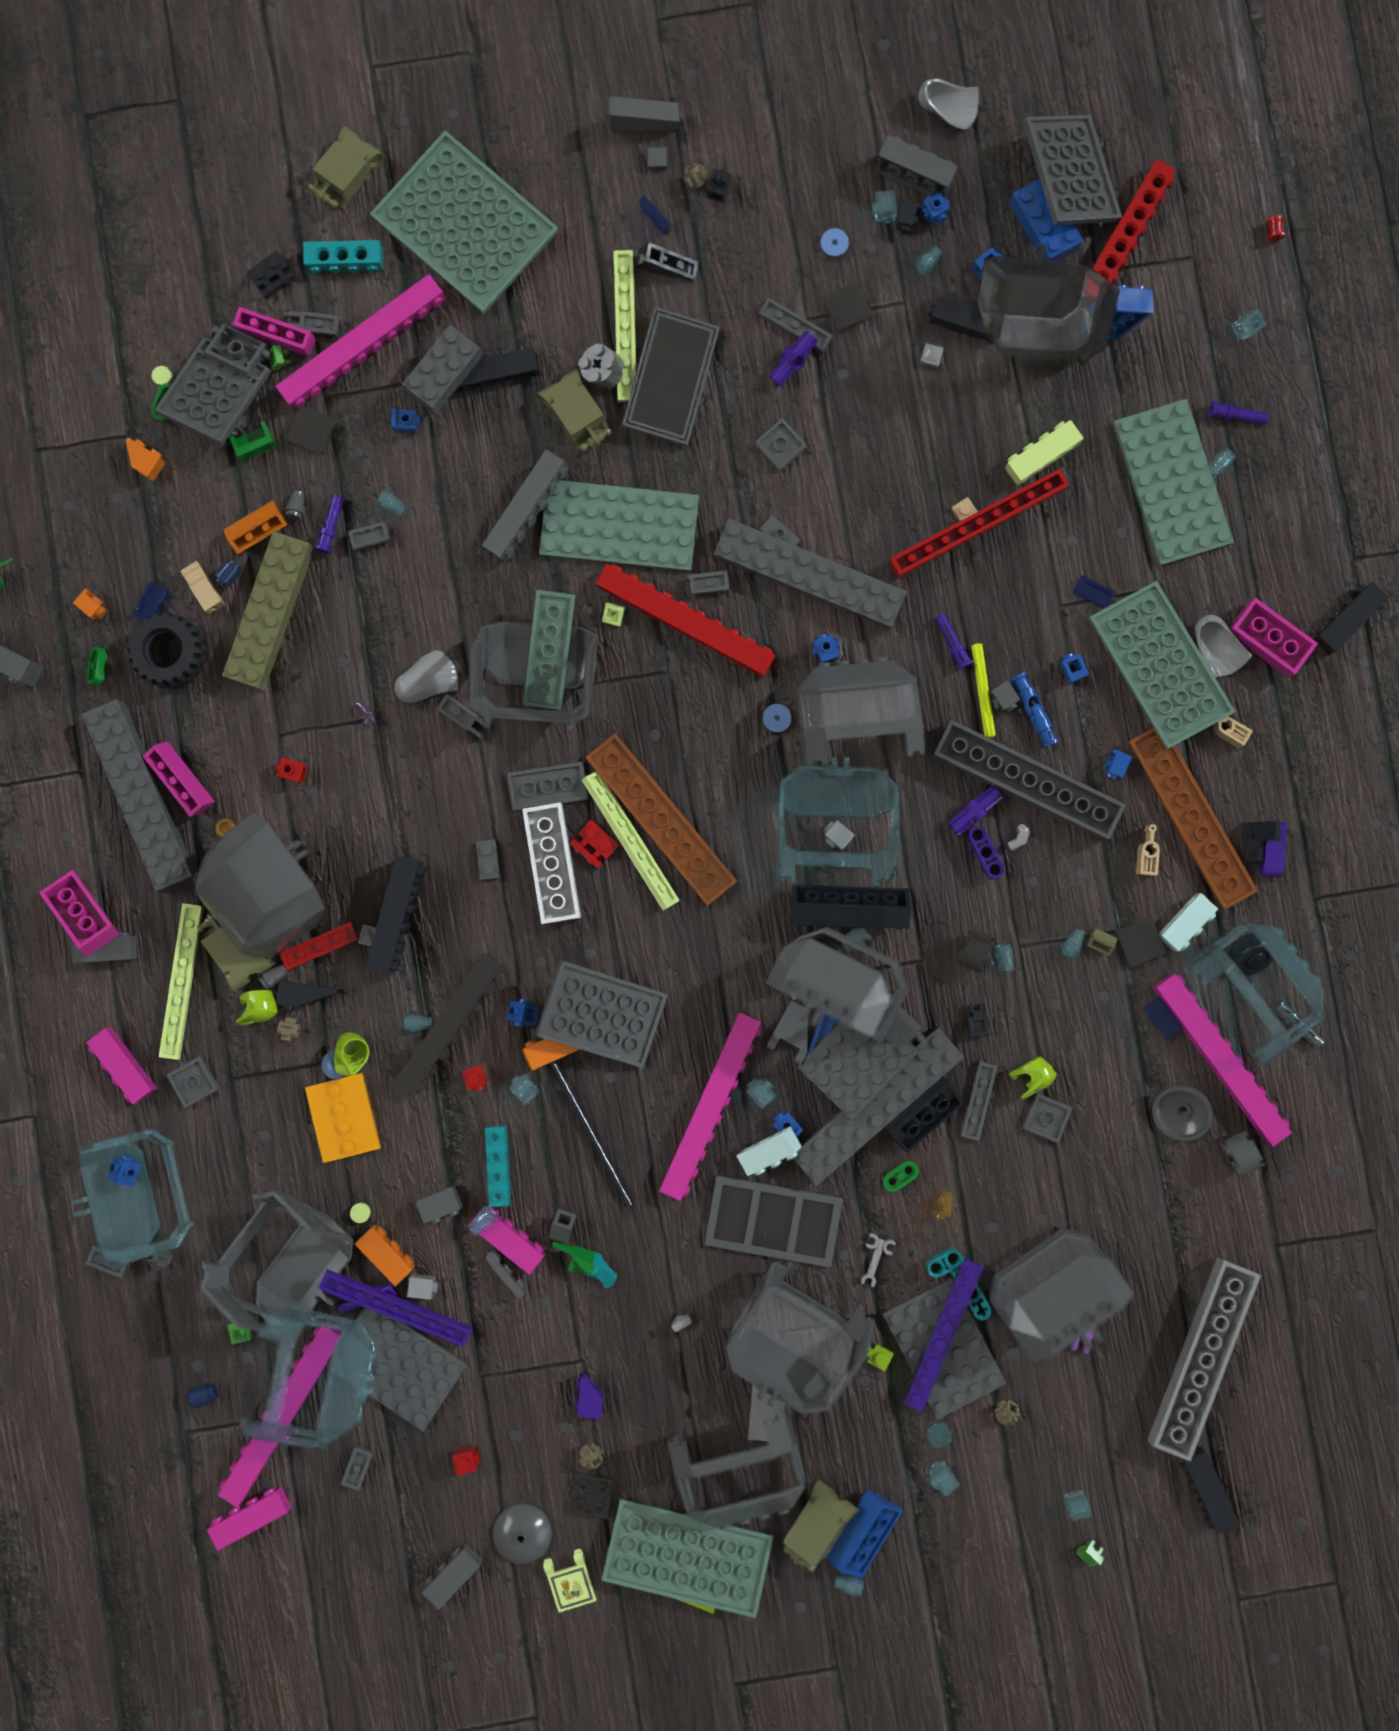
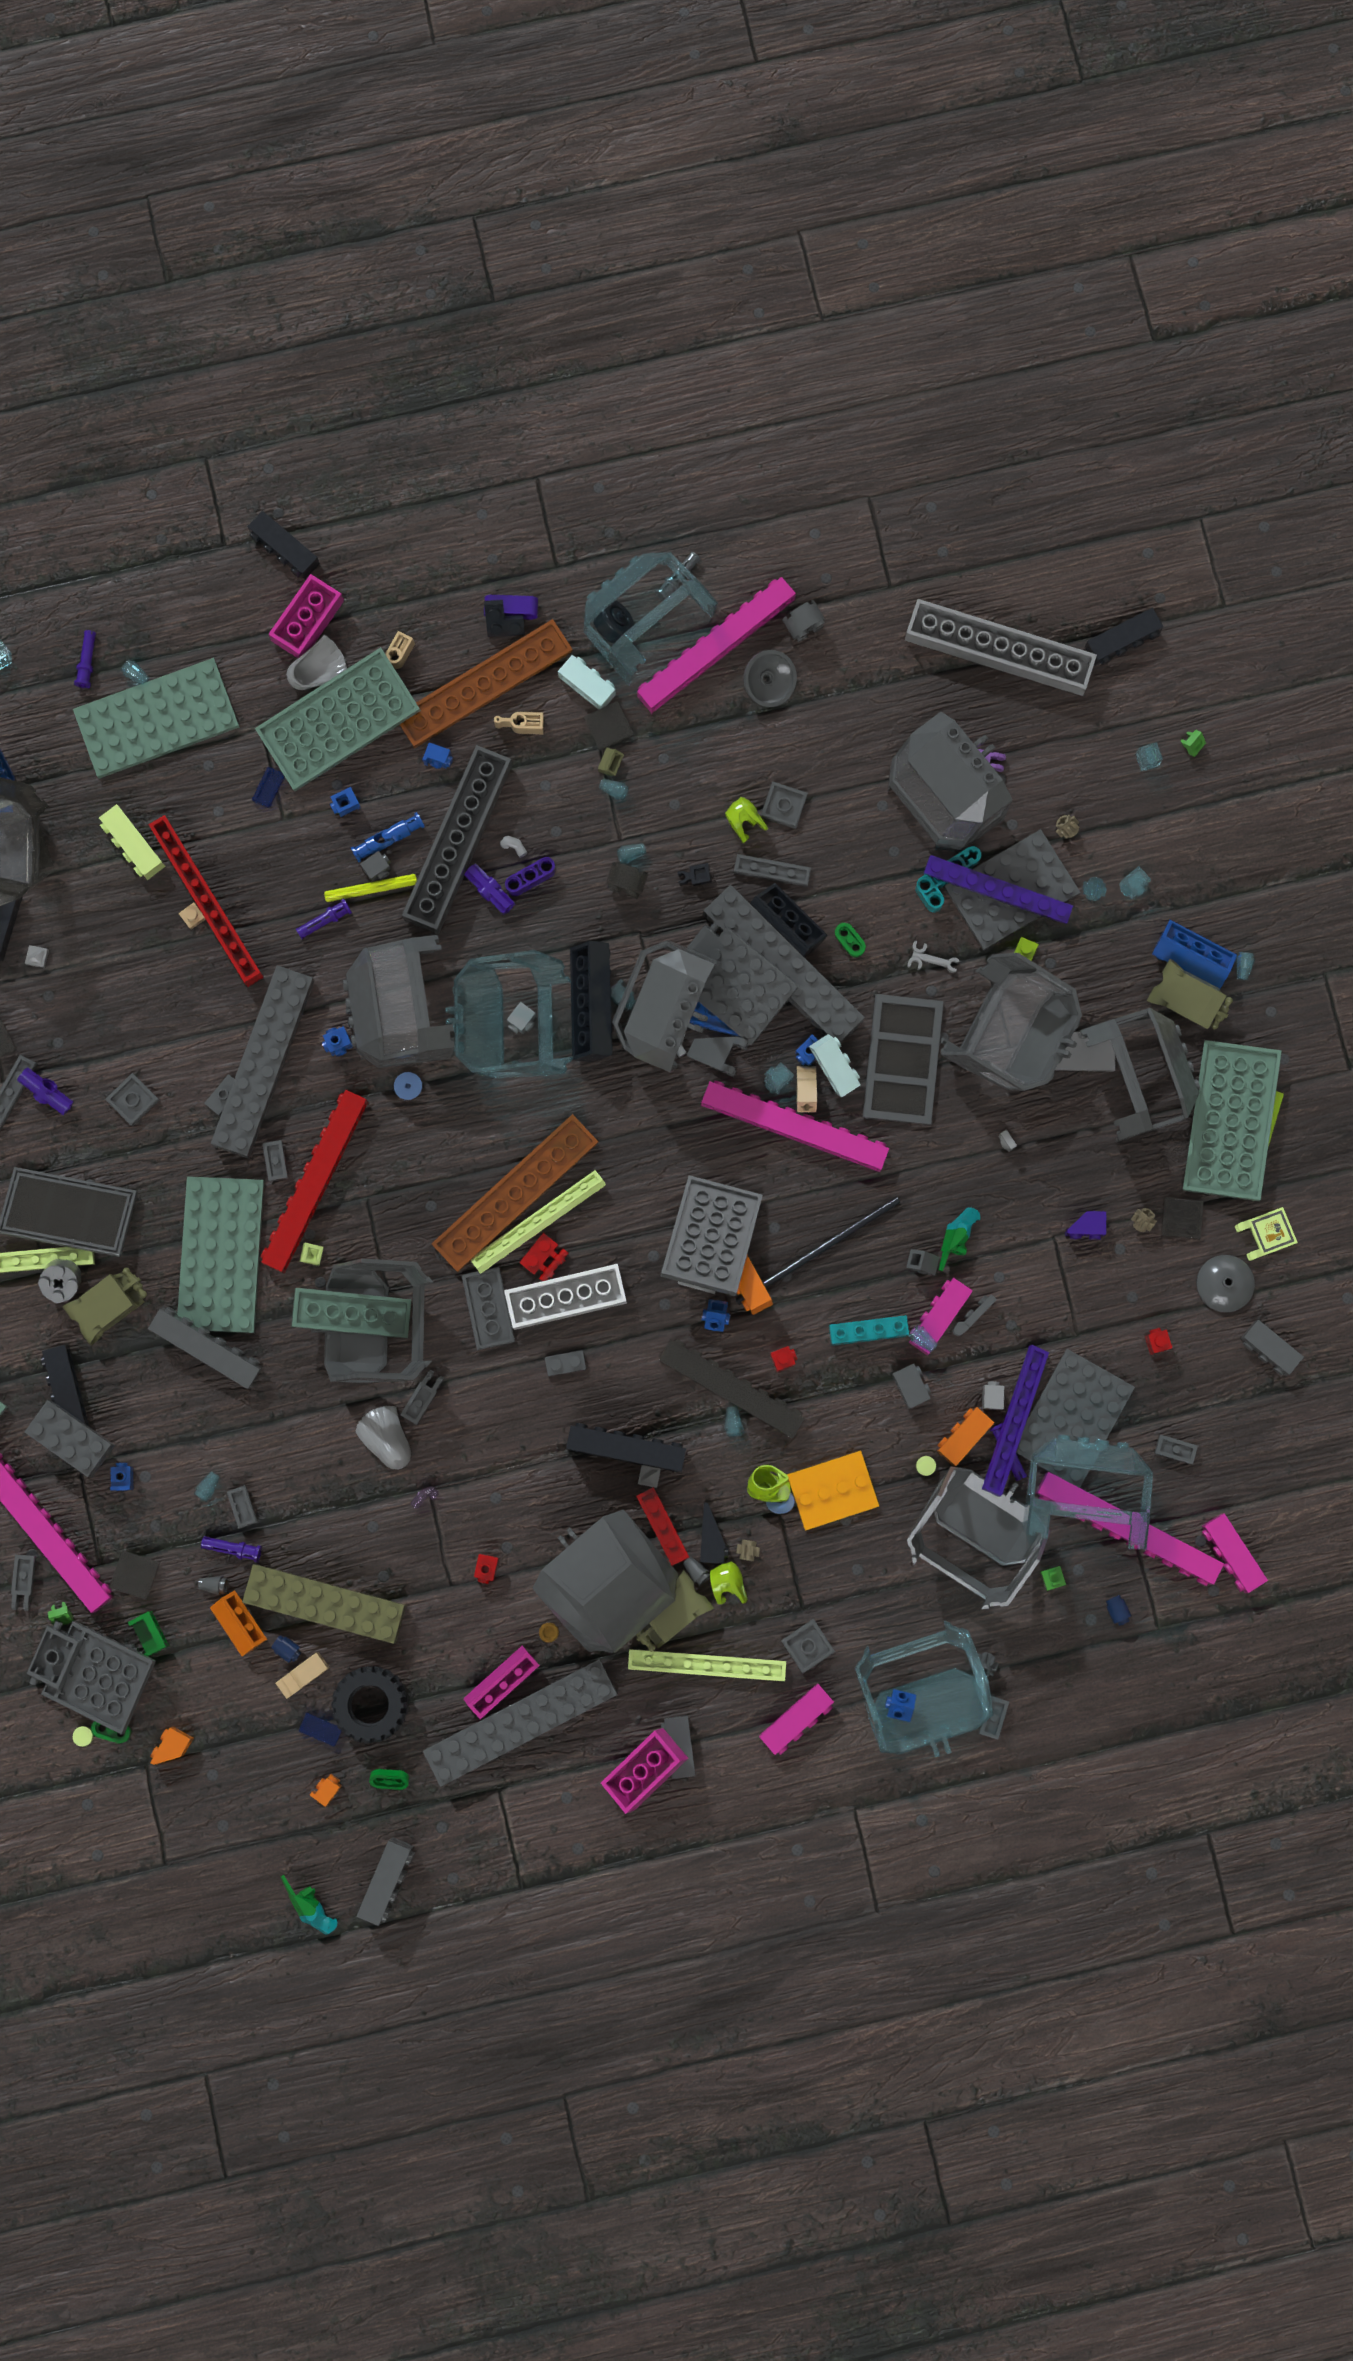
camera: 95 degrees left, 5 degrees down
dark pink brick [232,307,316,357] -> none
clear light blue brick [509,1074,541,1105] -> none
clear yellow bracket [930,1190,953,1219] -> none
clear blue tile [1143,997,1183,1040] -> none
none -> tan piece [797,1066,817,1112]

